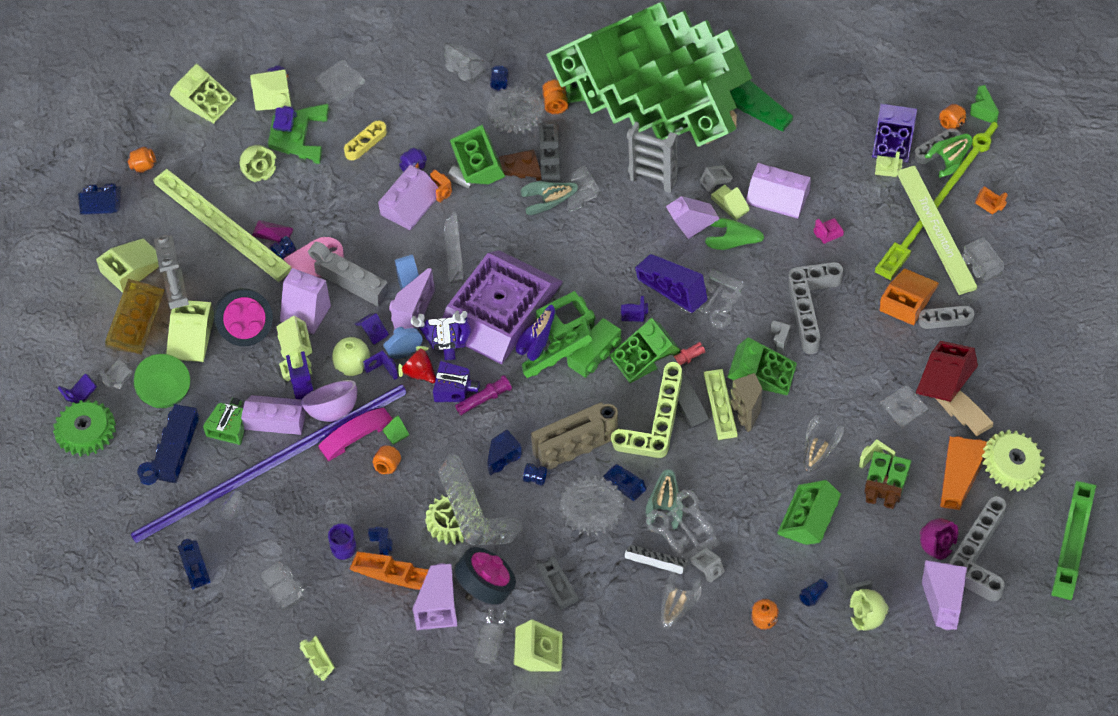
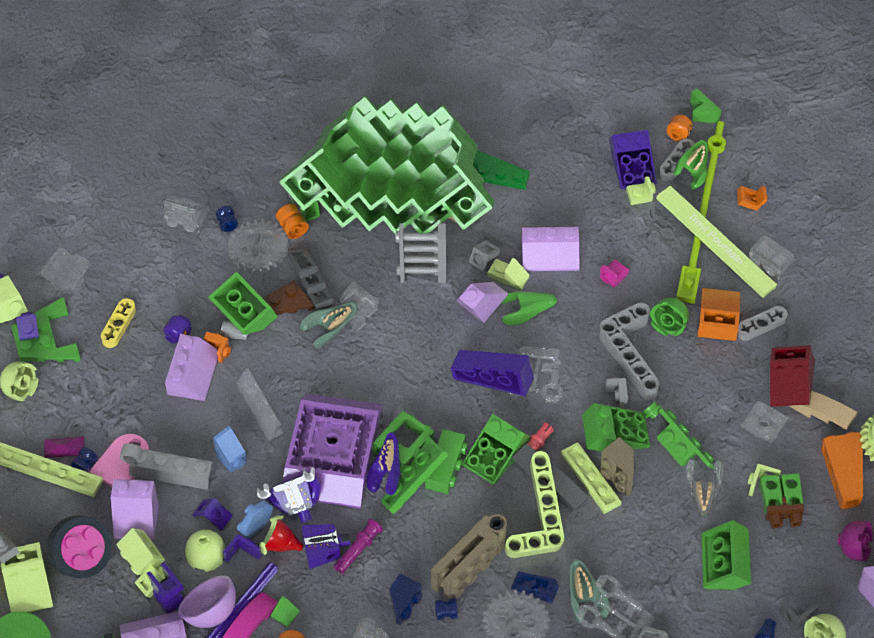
camera: 25 degrees left, 0 degrees up
lavender slope [389,268,435,330] -> none
dark purple bracket [621,296,648,322] -> none
none -> bright green plate [643,402,661,419]
none -> bright green cylinder [650,297,689,336]
none -> bright green bracket [656,408,716,469]

